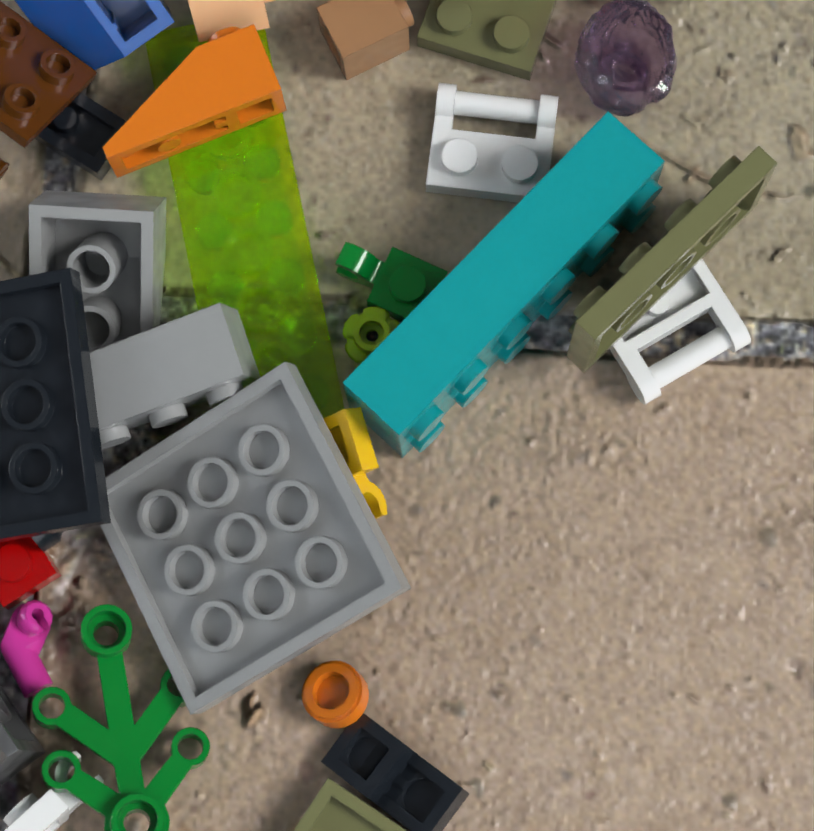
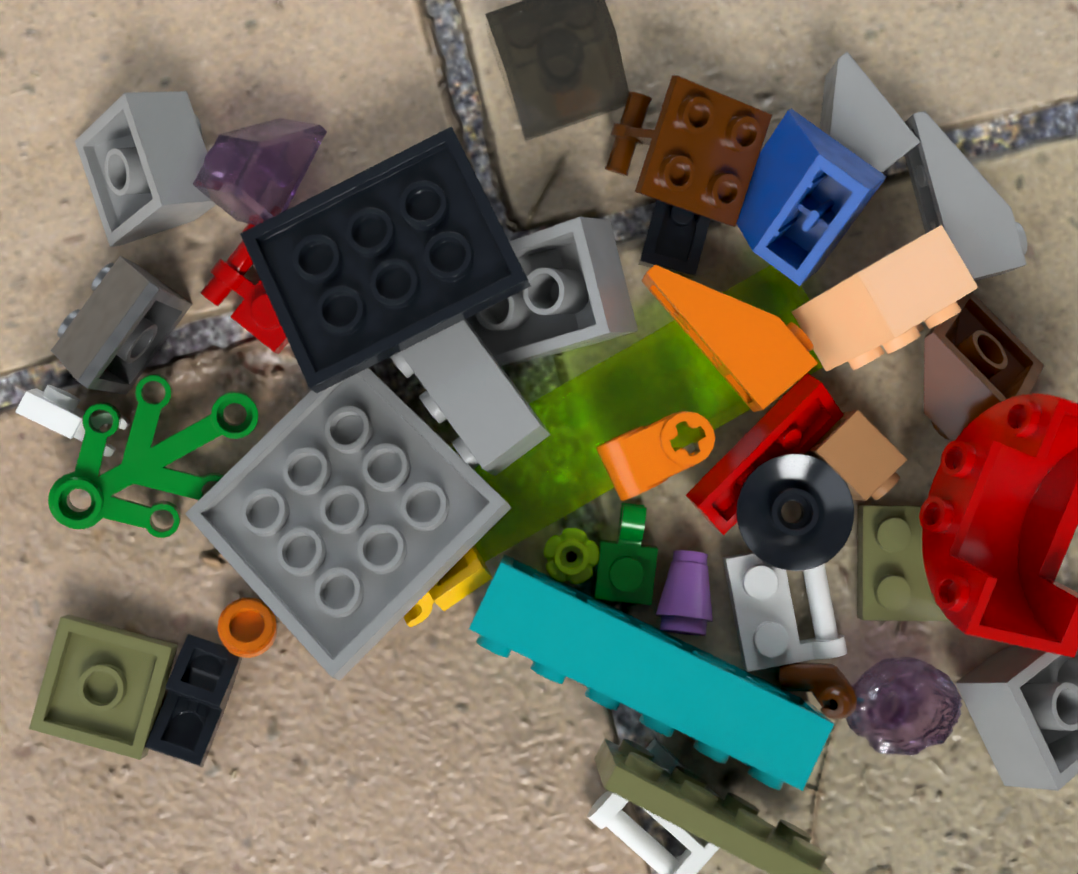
camera: 65 degrees right, 10 degrees up
dark pink arm [0,600,53,698] -> none
none -> orange piece [596,411,715,501]
none -> medium lavender cone [656,550,713,636]
none -> red plate [685,373,844,536]
none -> black dish [736,454,854,571]
none -> reddish brown arm [779,663,857,720]

